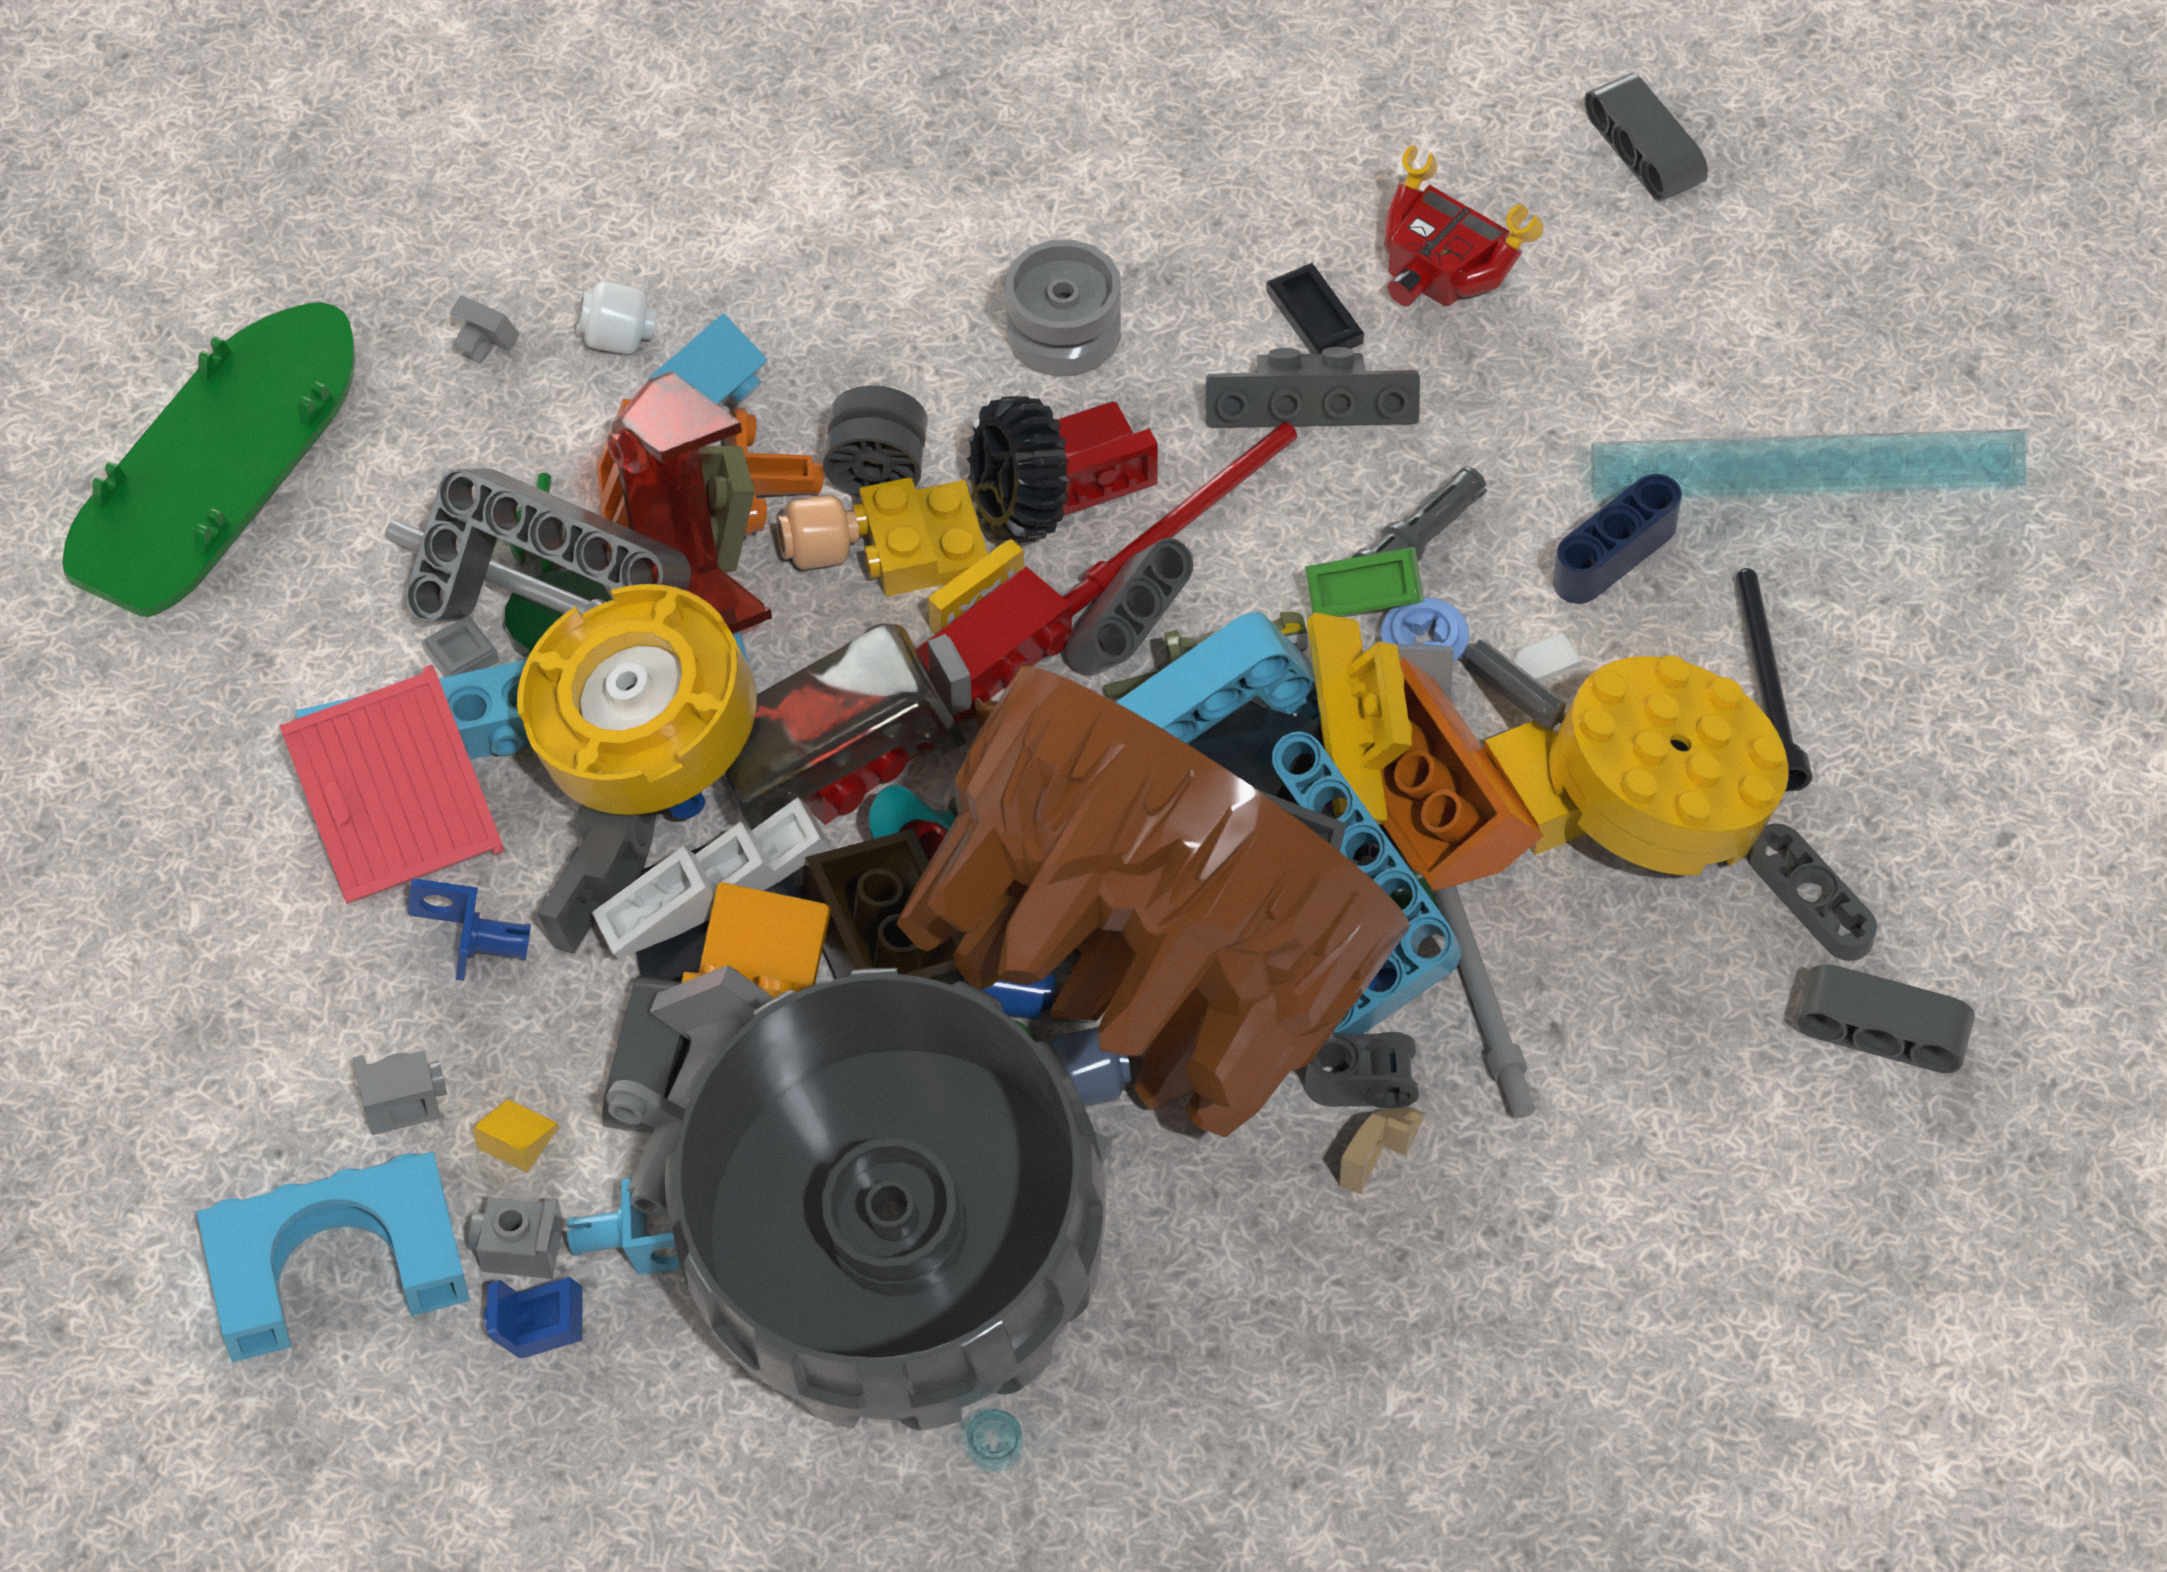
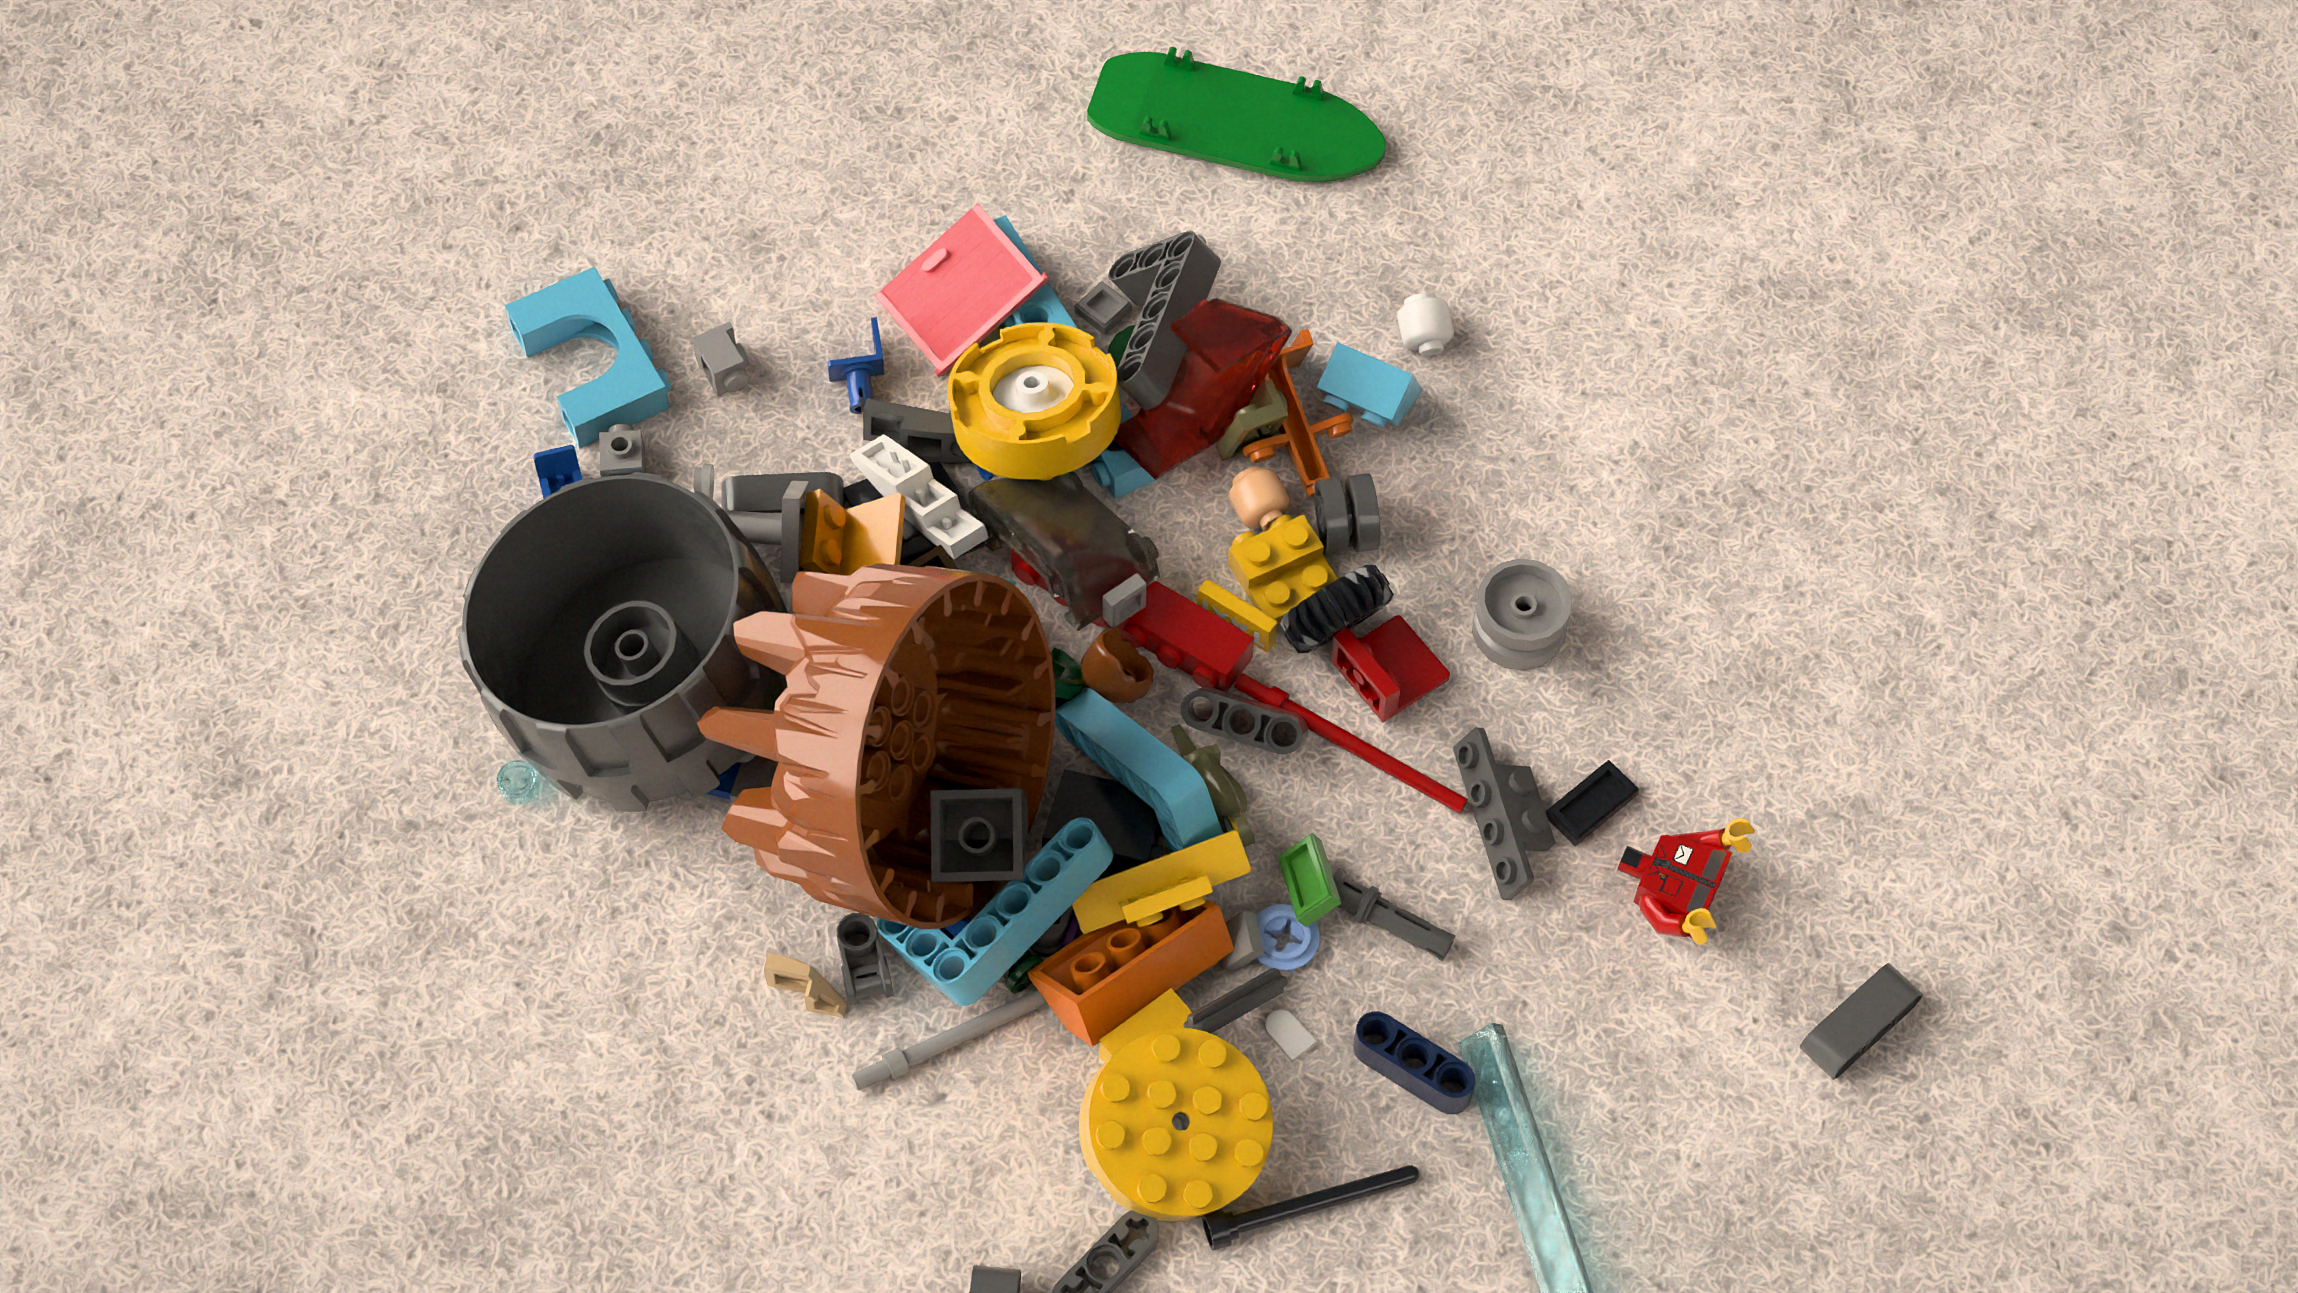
camera: 75 degrees right, 5 degrees up
light grey tile [450,295,520,364] -> none
yellow slope [473,1099,559,1173] -> none

